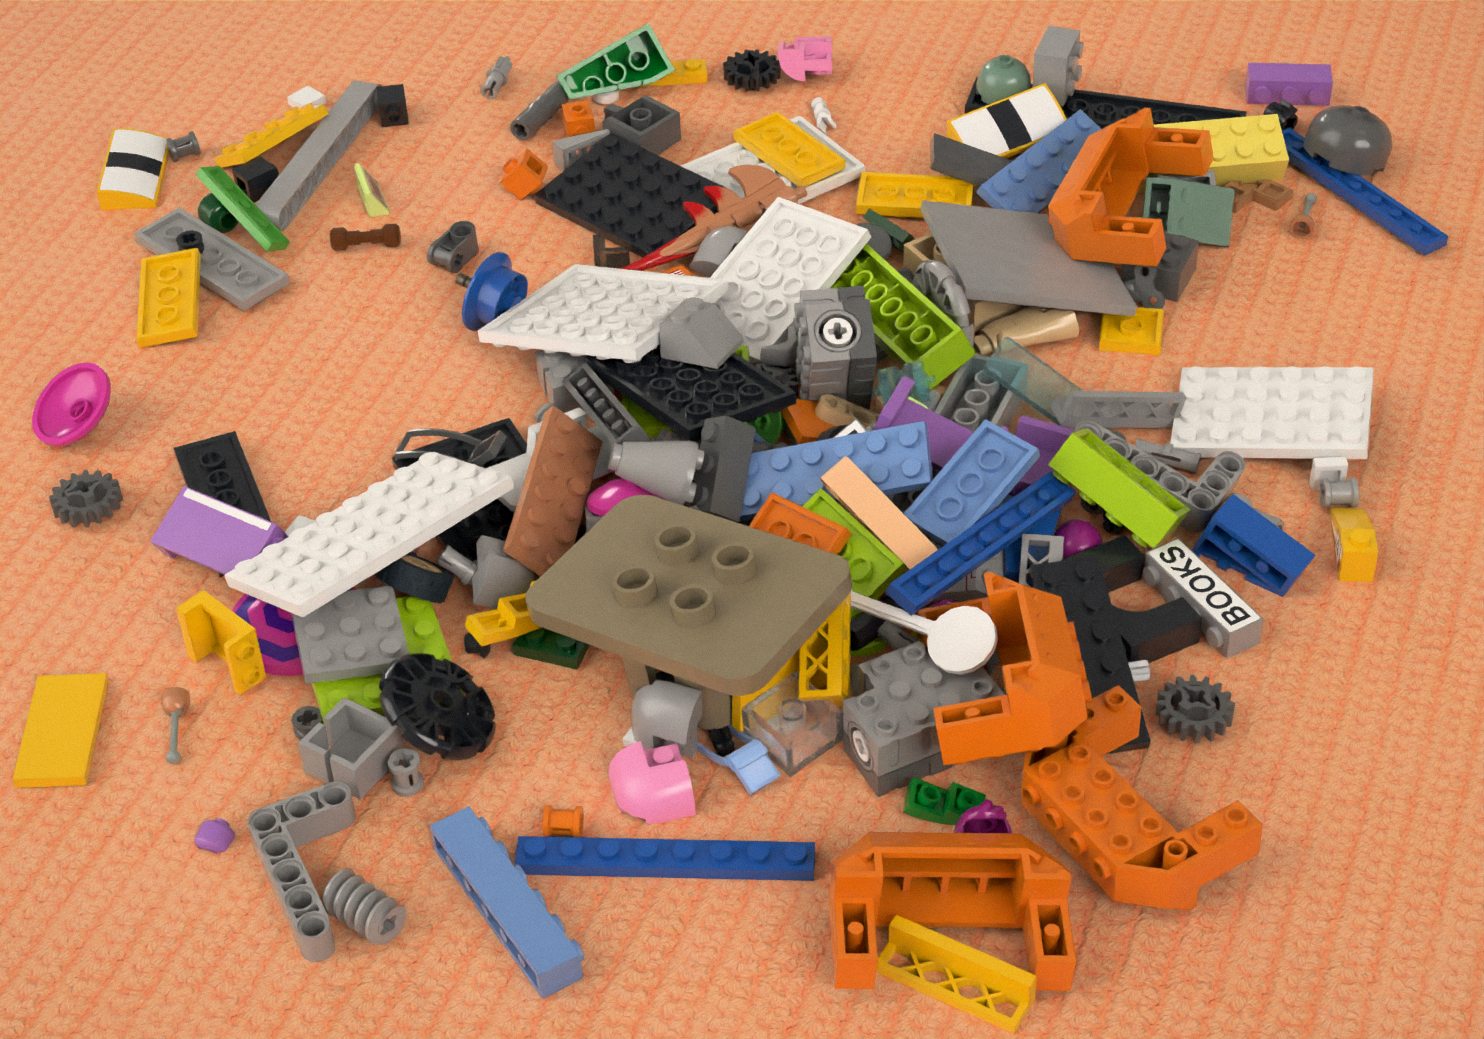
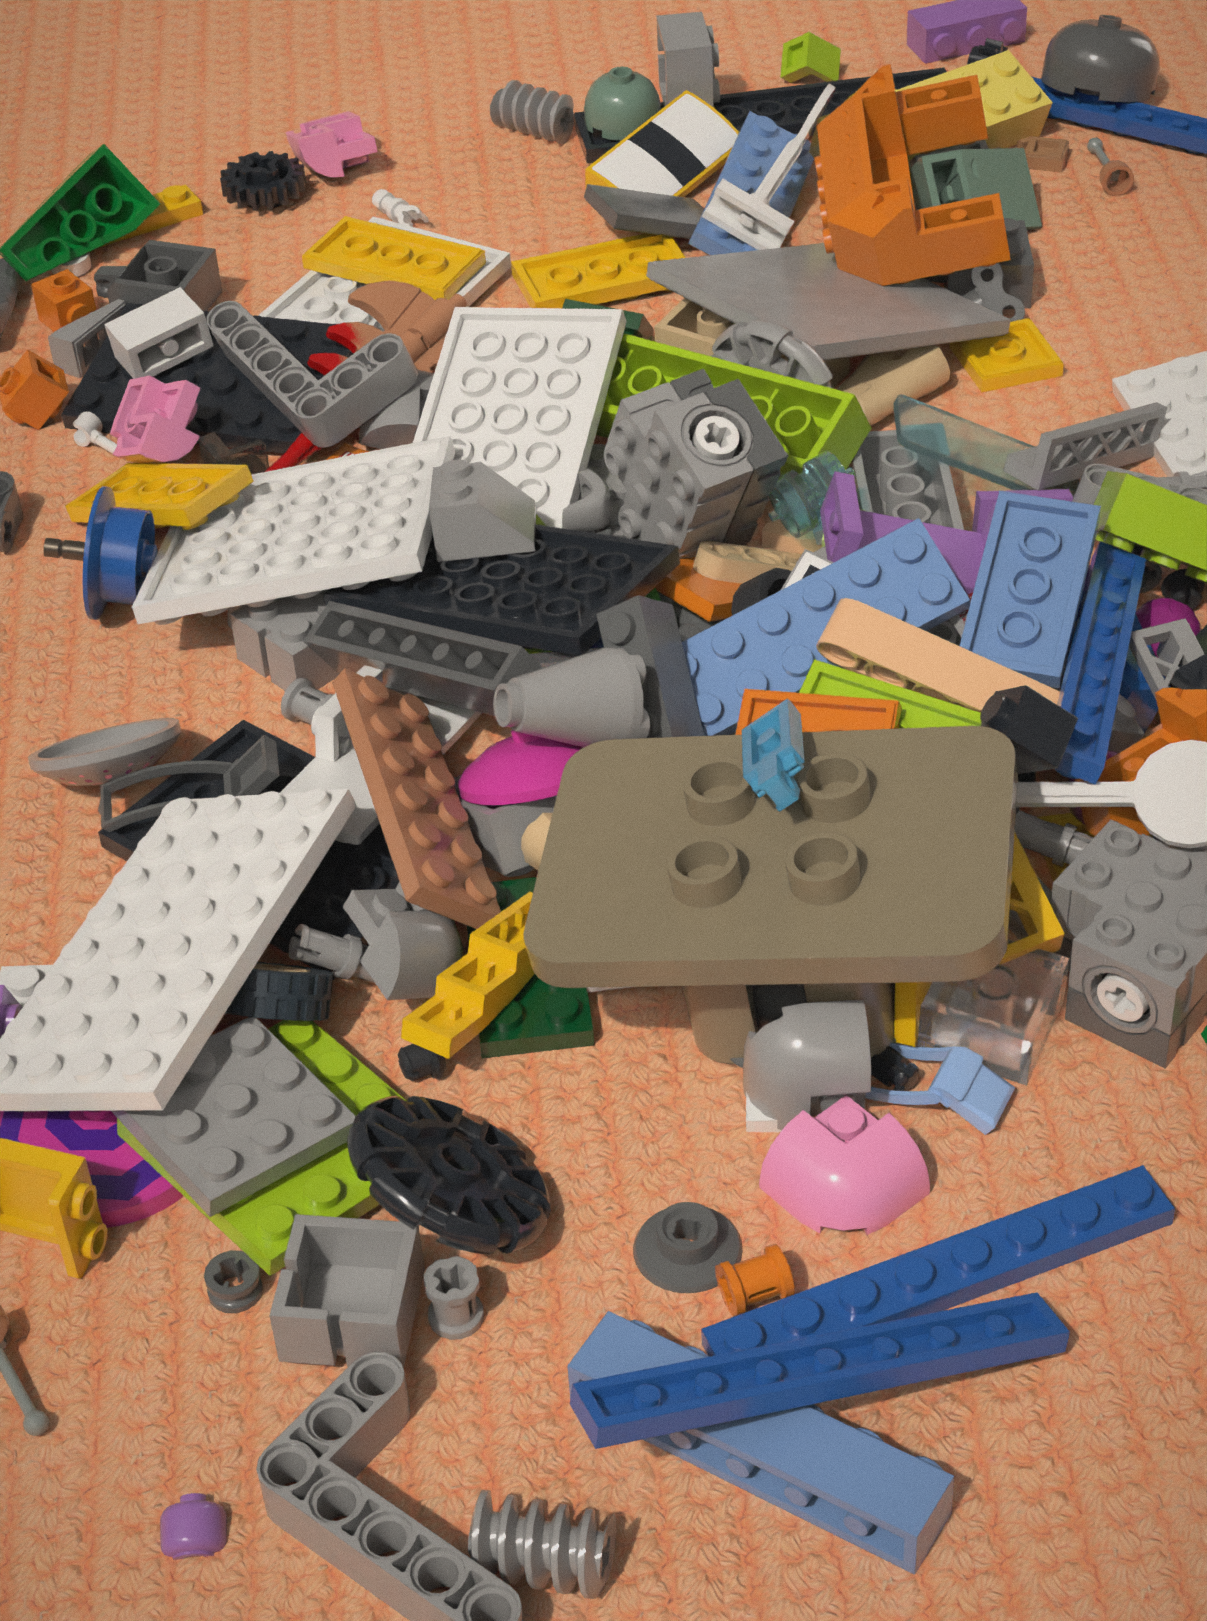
camera: 25 degrees left, 0 degrees up
none -> light grey dish [28,718,181,790]
none -> yellow plate [65,463,254,530]
none -> white hand [73,411,117,454]
none -> white brick [104,287,214,379]
none -> bright pink brick [110,376,200,463]
none -> light grey beam [206,301,418,447]
none -> light grey piece [490,80,574,144]
none -> blue plate [570,1292,1070,1449]
none -> dark grey piece [633,1202,743,1293]
none -> white piece [702,83,836,250]
none -> dark azure hinge [742,698,805,812]
none -> lime panel [780,32,841,83]
none -> black slope [980,685,1078,774]

